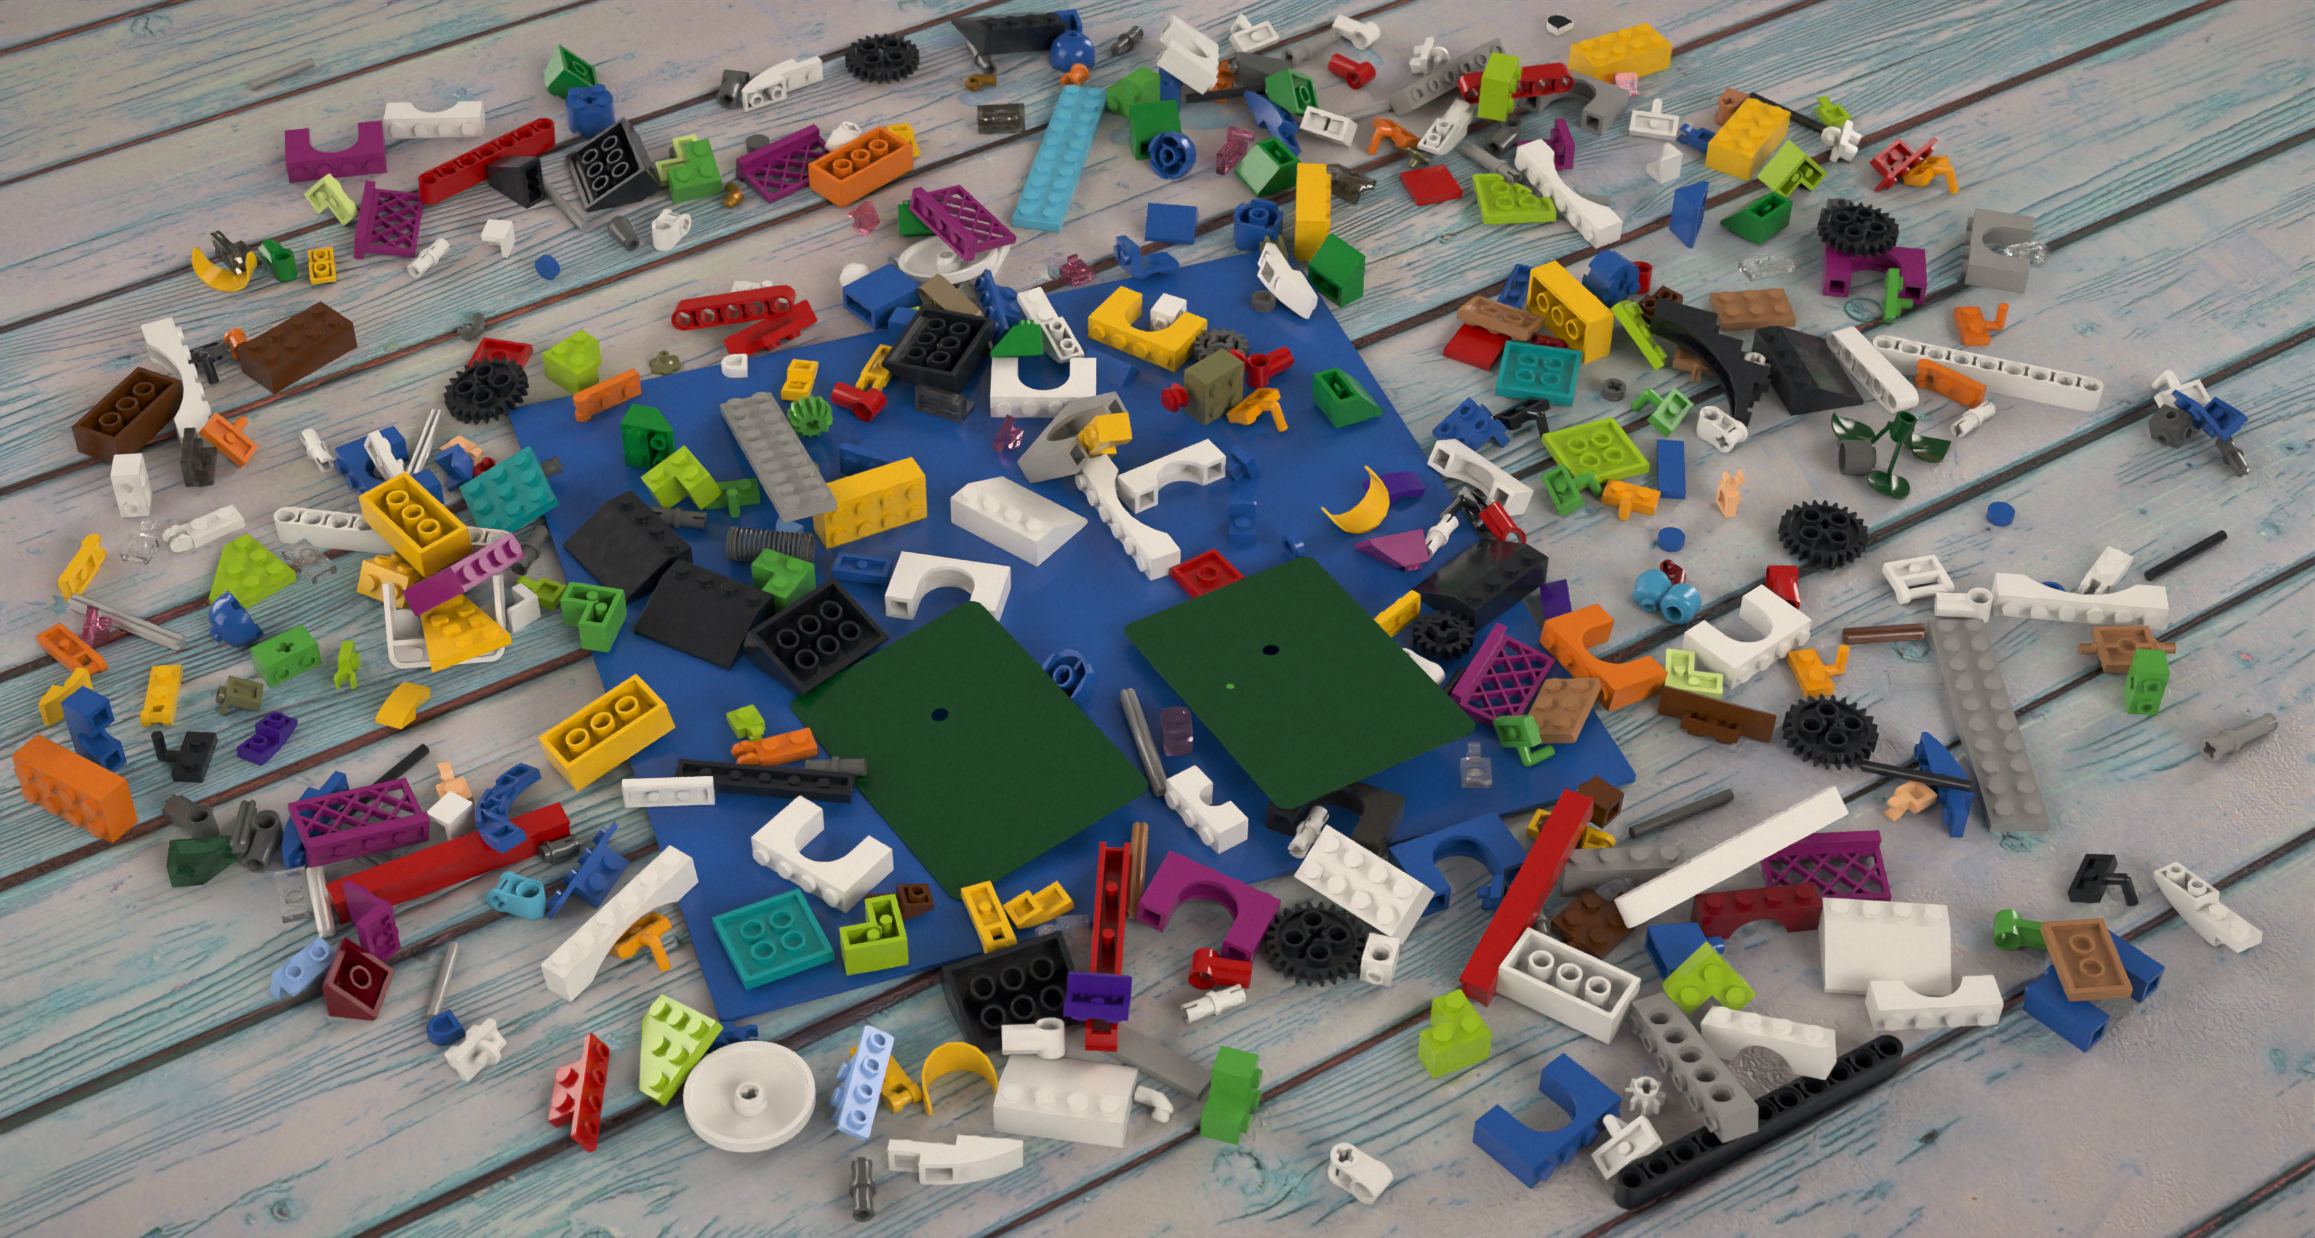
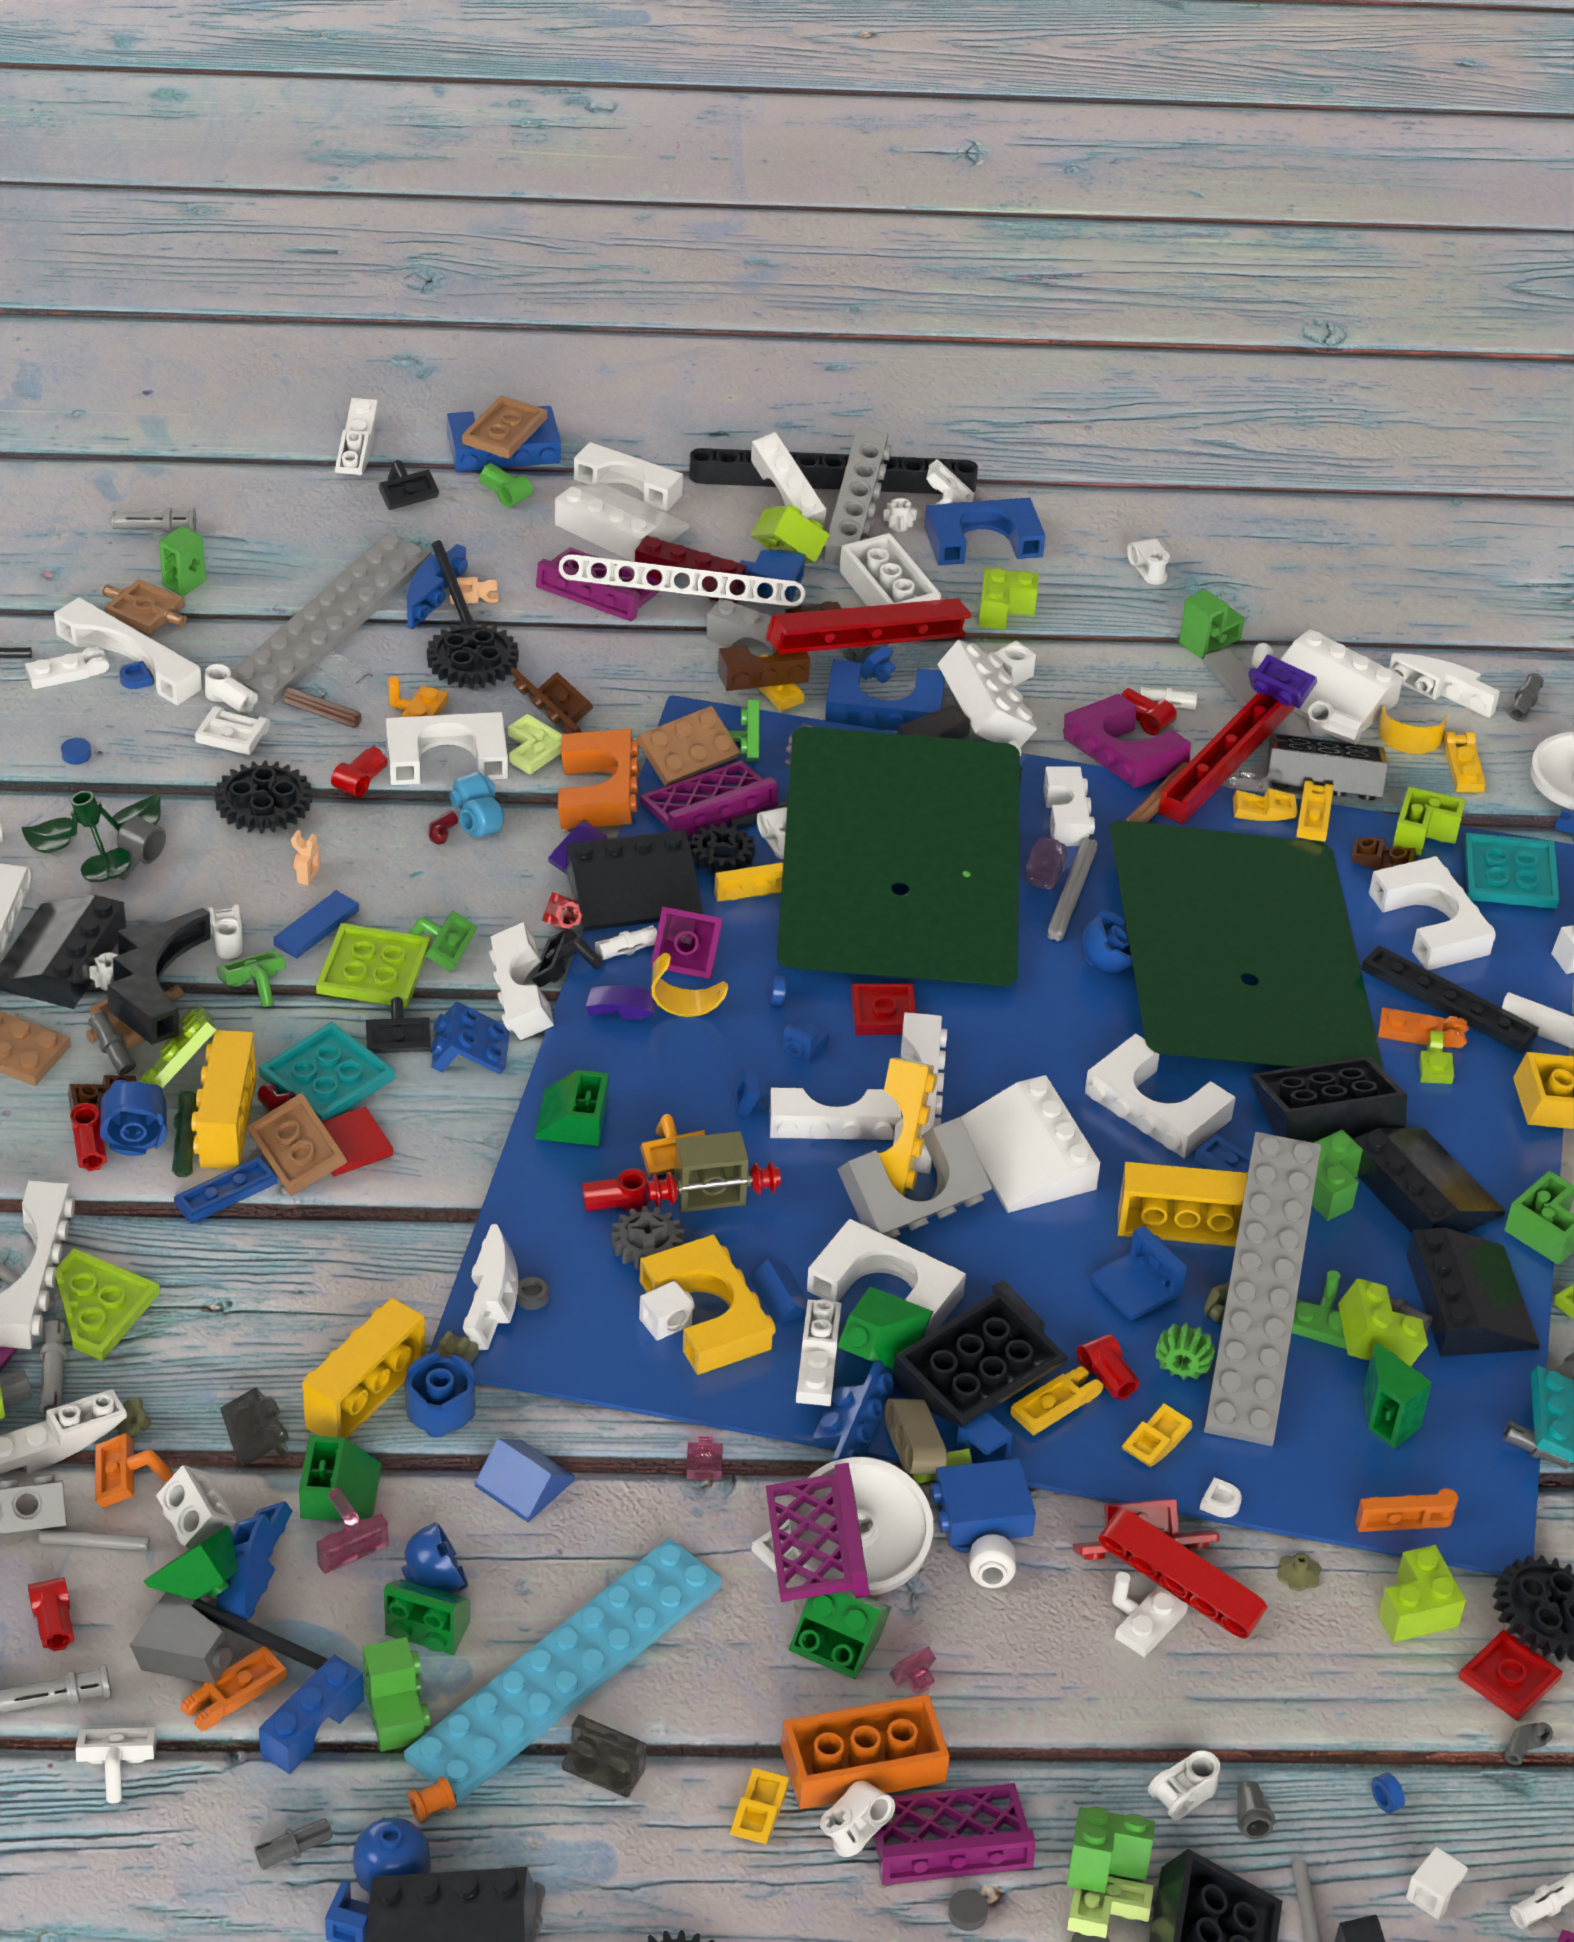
camera: 150 degrees left, 0 degrees up
pearl gold arm [723,182,744,209] -> none
dark grey piece [726,525,815,563] -> none
dark grey pin [805,756,867,776] -> none
light blue bracket [830,1025,894,1141] -> none
pearl gold arm [965,74,997,91] -> none
clear pink tile [992,414,1025,453] -> none
blue bracket [1114,235,1179,279] -> none
white arch [1156,15,1220,95] -> none
black gear [1265,901,1366,987] -> none
green slope [1308,233,1366,308] -> none
red tile [1400,164,1463,206] -> none
dark grey bush [1601,378,1626,402] -> none
light orange plate [1601,479,1661,521] -> none
dark grey bar [1628,789,1734,838] -> none
blue tile [1657,527,1685,552] -> none

